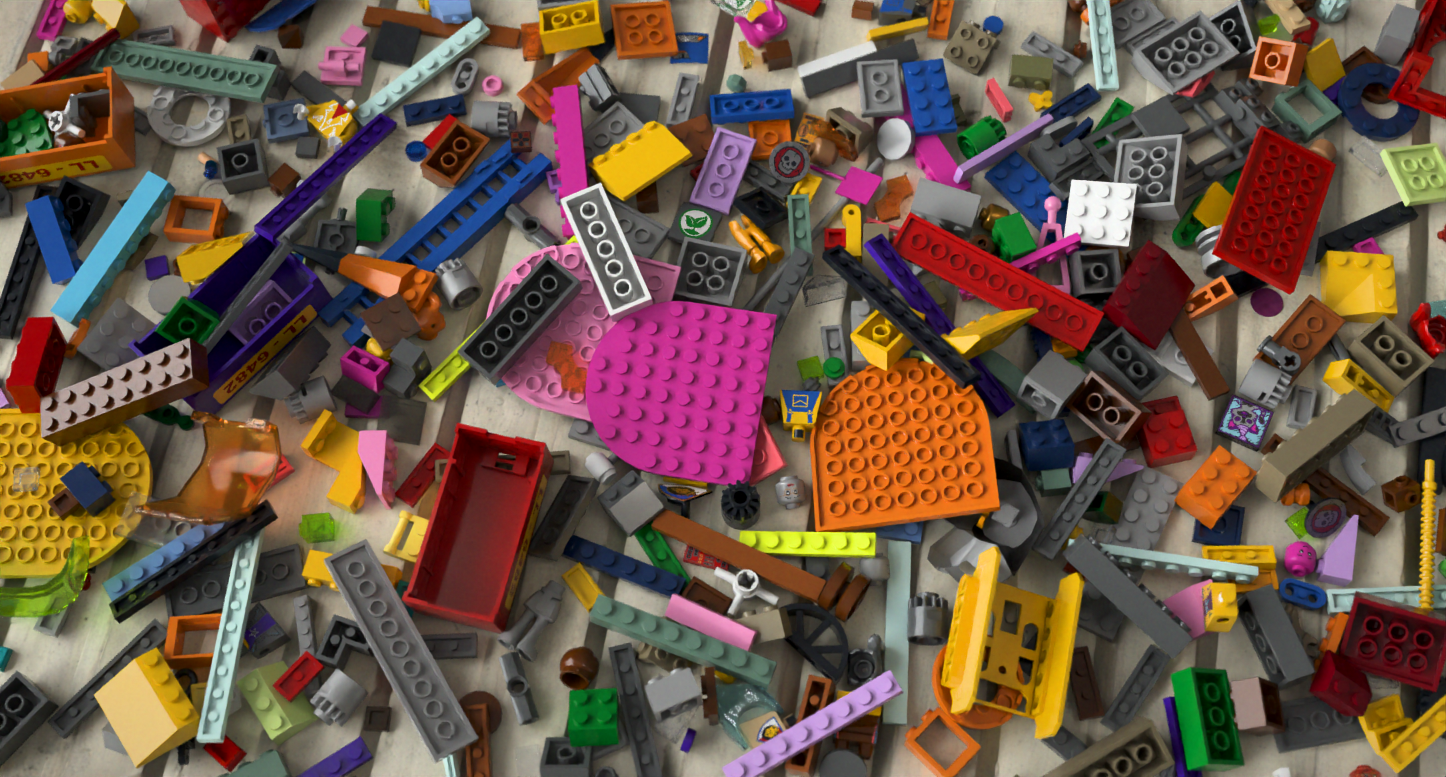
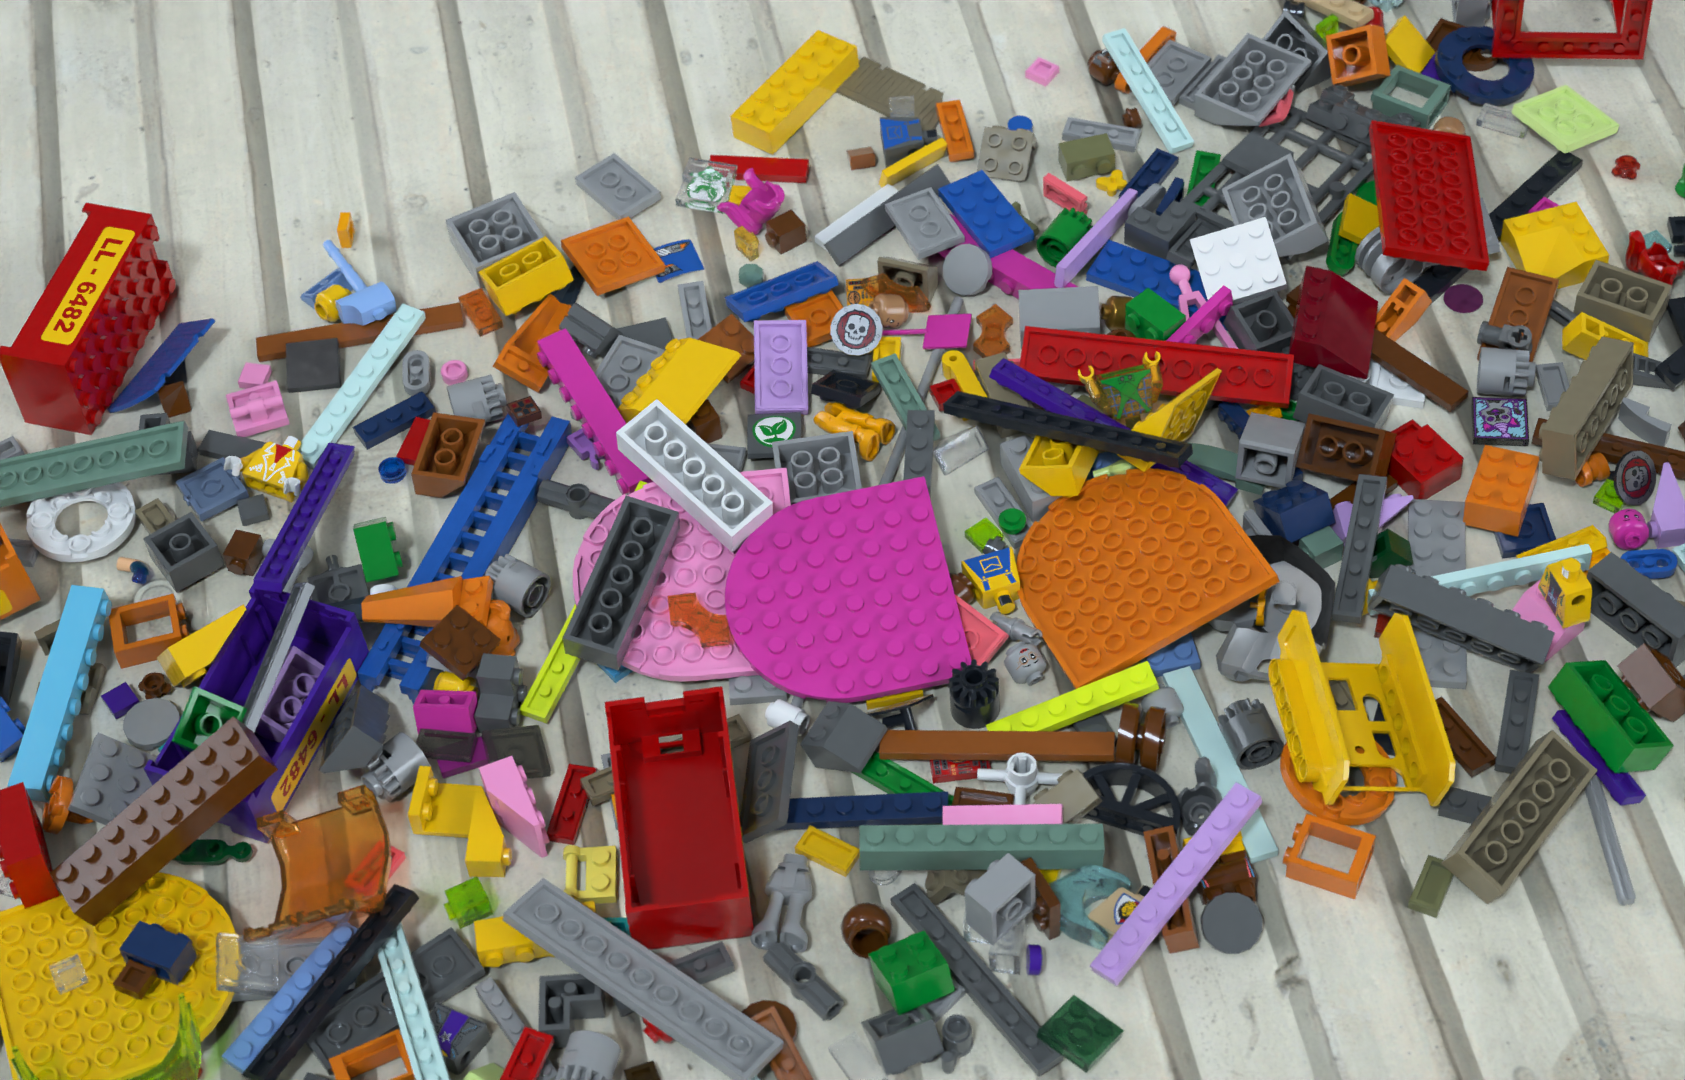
camera: 20 degrees left, 15 degrees down
none -> light grey pin [989,611,1042,646]
none -> clear yellow torso [1078,351,1163,429]

